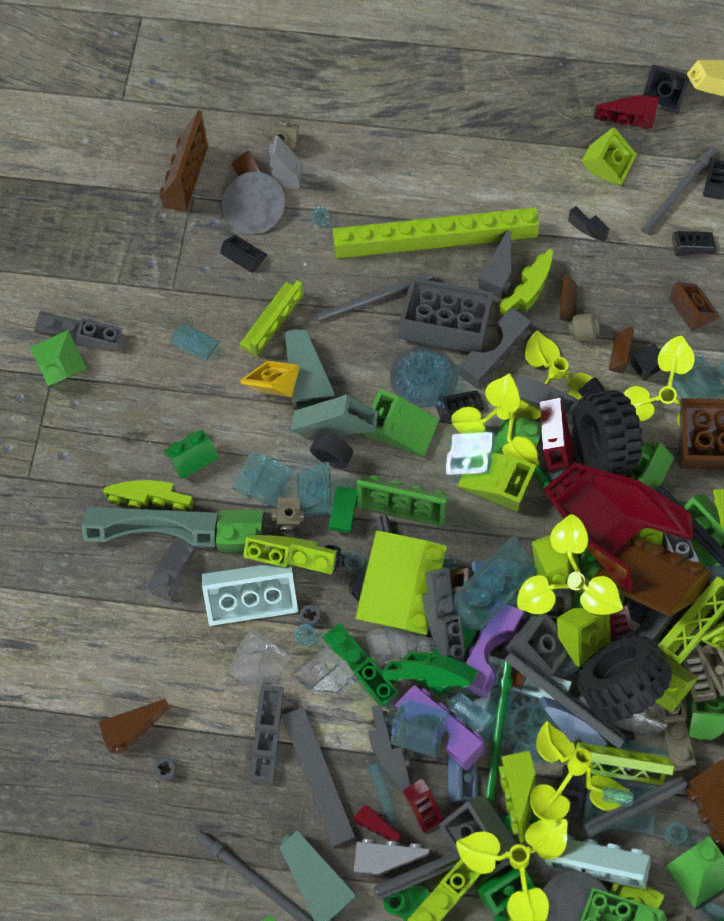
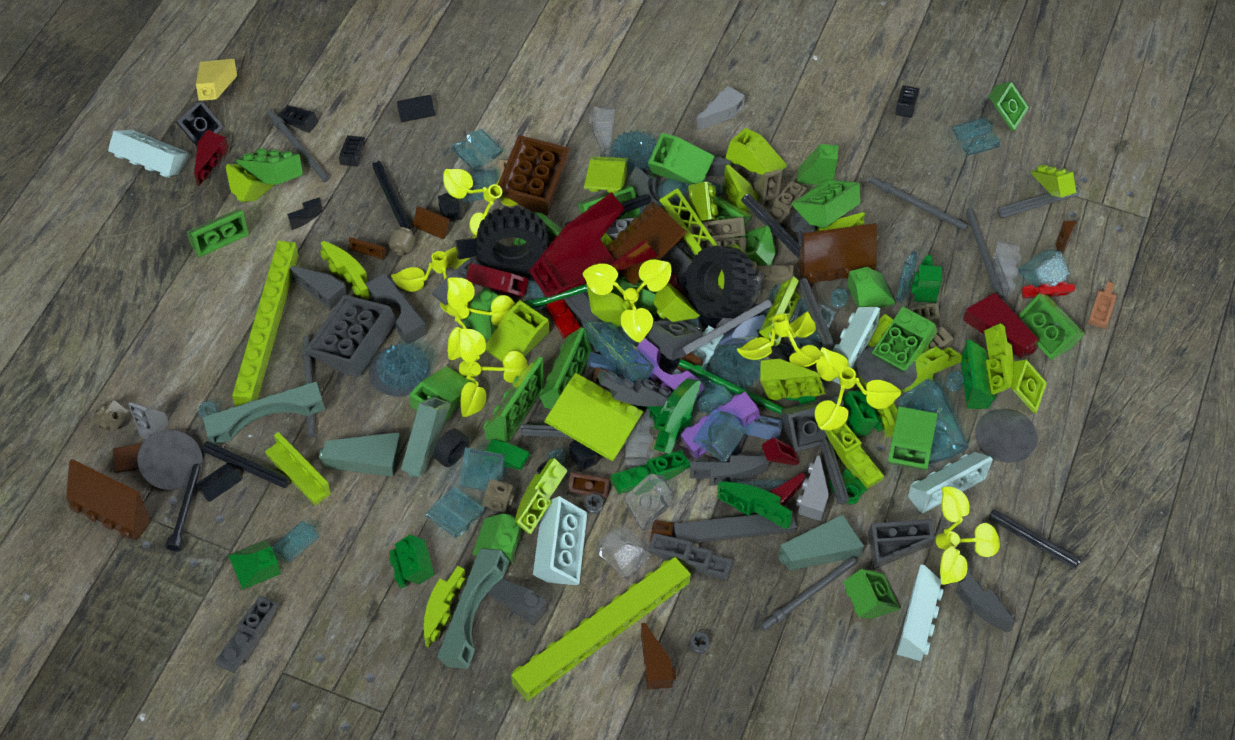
camera: 80 degrees left, 10 degrees down
bright green slope [30,330,86,386] -> none
yellow slope [240,361,300,397] -> none
clear light blue bush [295,624,316,647] -> none
black slope [435,390,485,422] -> none
clear light blue slope [446,432,496,475] -> none
clear light blue pin [602,786,634,808] -> none
reddish brown slope [669,282,720,331] -> none
none -> light aqua slope [108,130,192,178]
none -> black piece [165,464,201,552]
none -> bright green slope [187,209,249,258]
none -> black axle [202,441,290,488]
none -> sand green arch [203,382,326,445]
none -> green slope [228,539,281,590]
none -> bright green slope [236,148,303,185]
none -> black axle [372,161,411,230]
none -> neon yellow plant [458,329,528,417]
none -> lime brick [511,557,691,702]
none -> bright green slope [540,327,592,409]
none -> red hinge [546,299,580,338]
none -> reddish brown slope [568,472,611,498]
none -> reddish brown slope [650,520,674,542]
none -> green slope [717,482,792,530]

